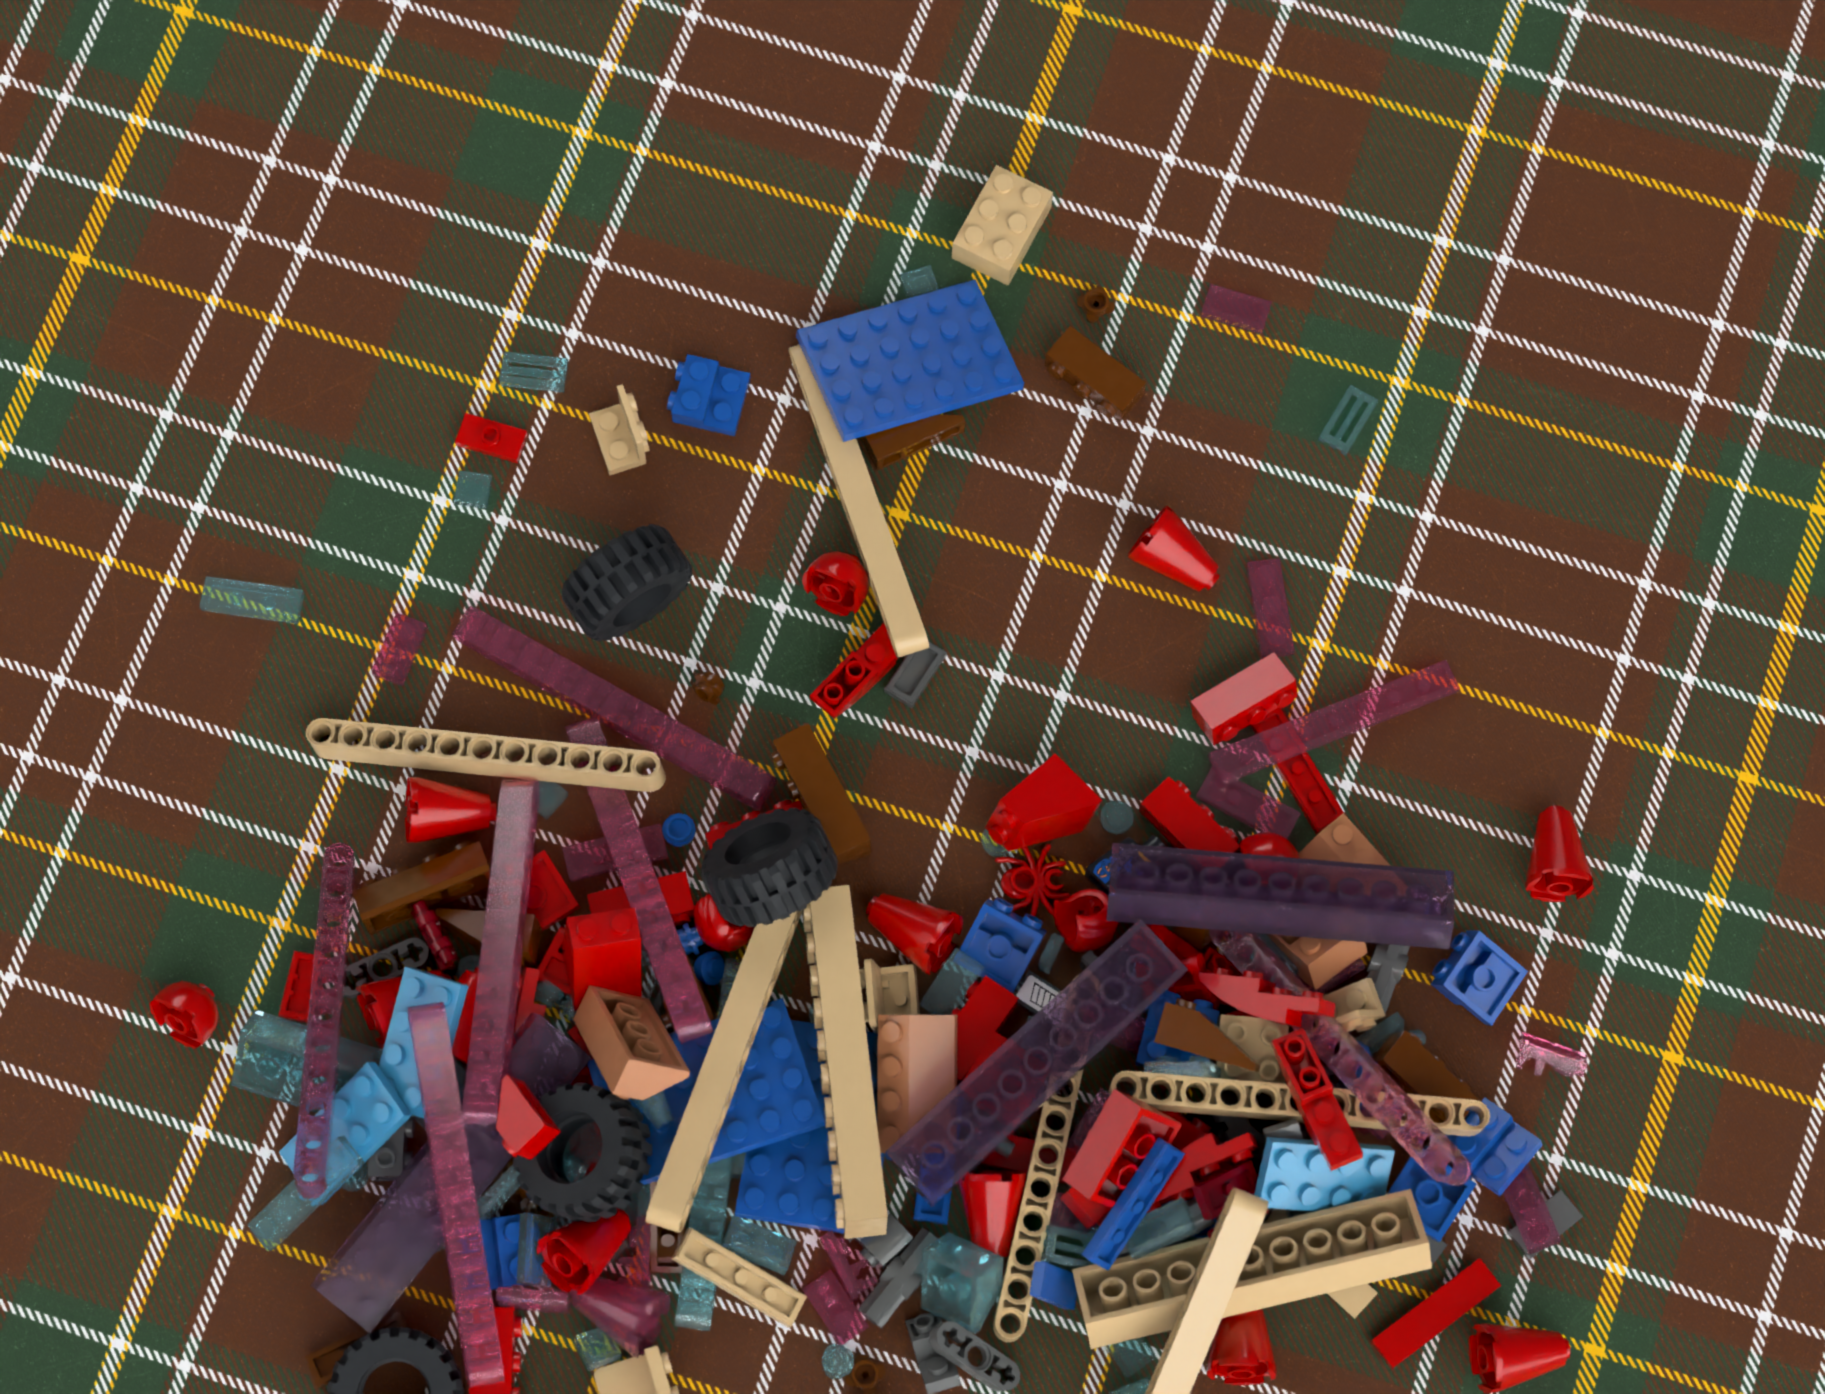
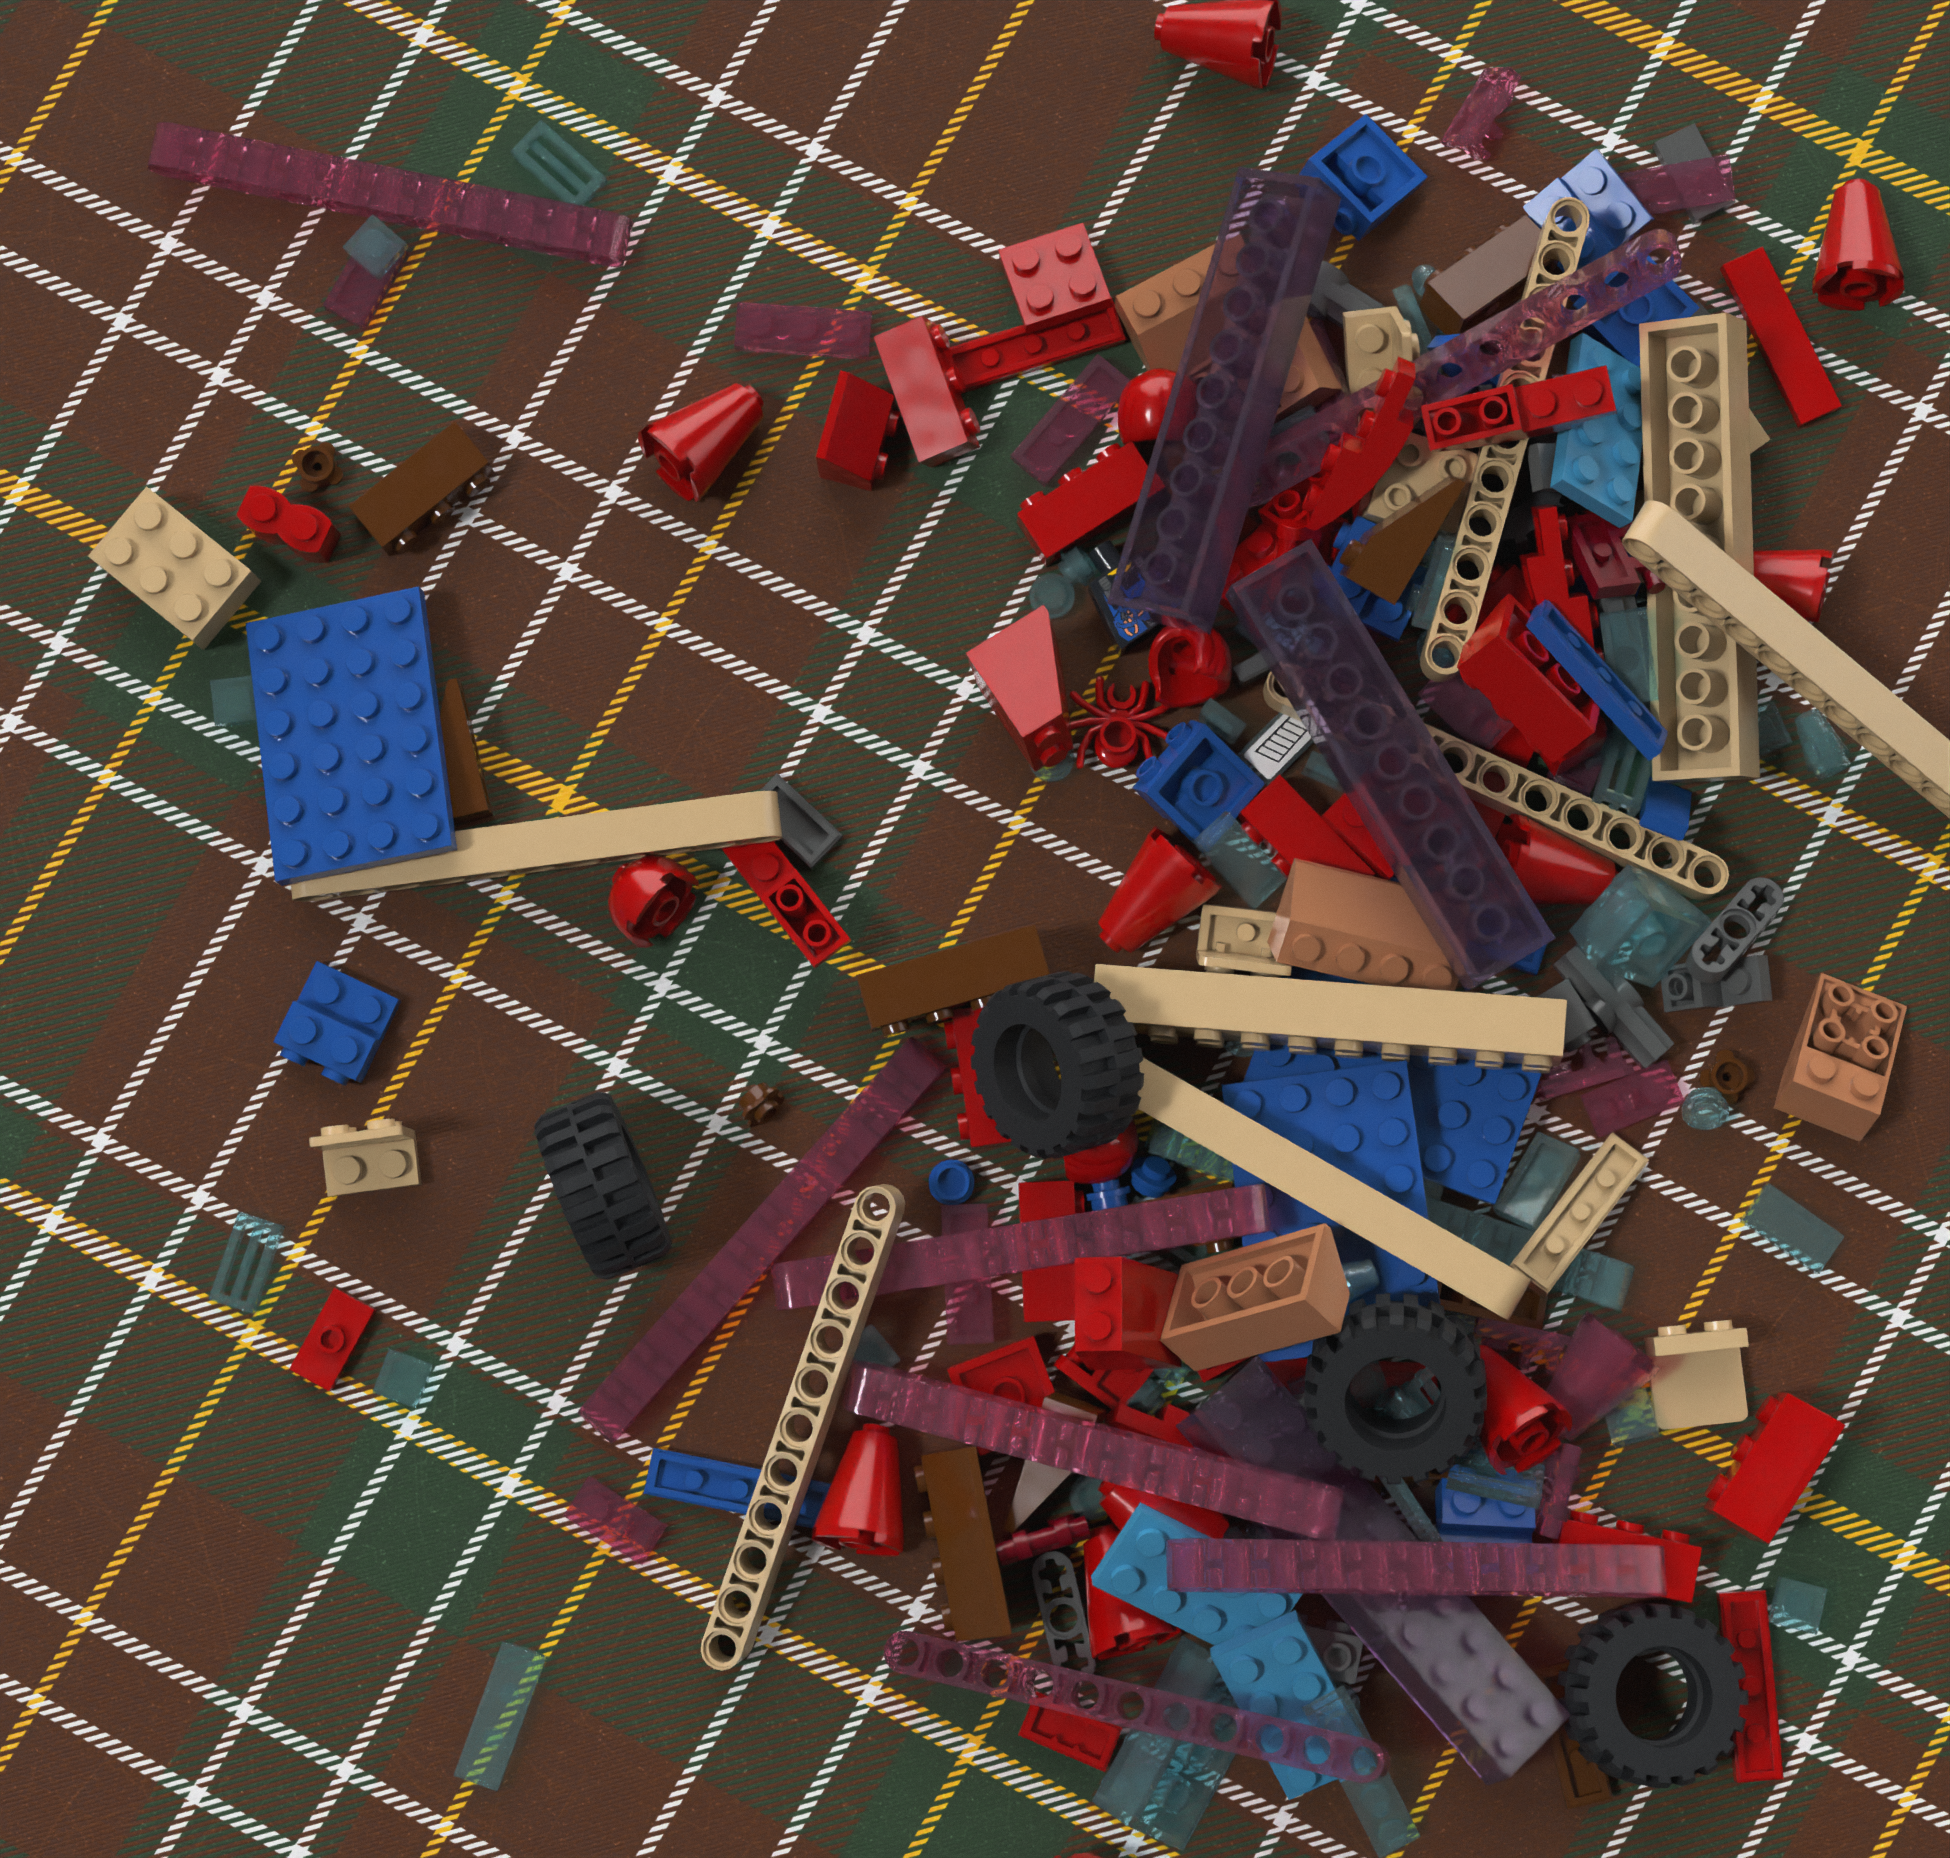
camera: 75 degrees left, 10 degrees up
red slope [496,1074,561,1160] -> none
clear pink tile [1208,660,1460,786] -> none
none -> clear pink beam [147,122,633,267]
none -> red brick [236,486,341,563]
none -> clear light blue plate [343,214,408,281]
none -> blue tile [644,1447,831,1528]
none -> red slope [816,370,901,491]
none -> plate [998,223,1112,334]
none -> clear light blue plate [1057,544,1098,587]

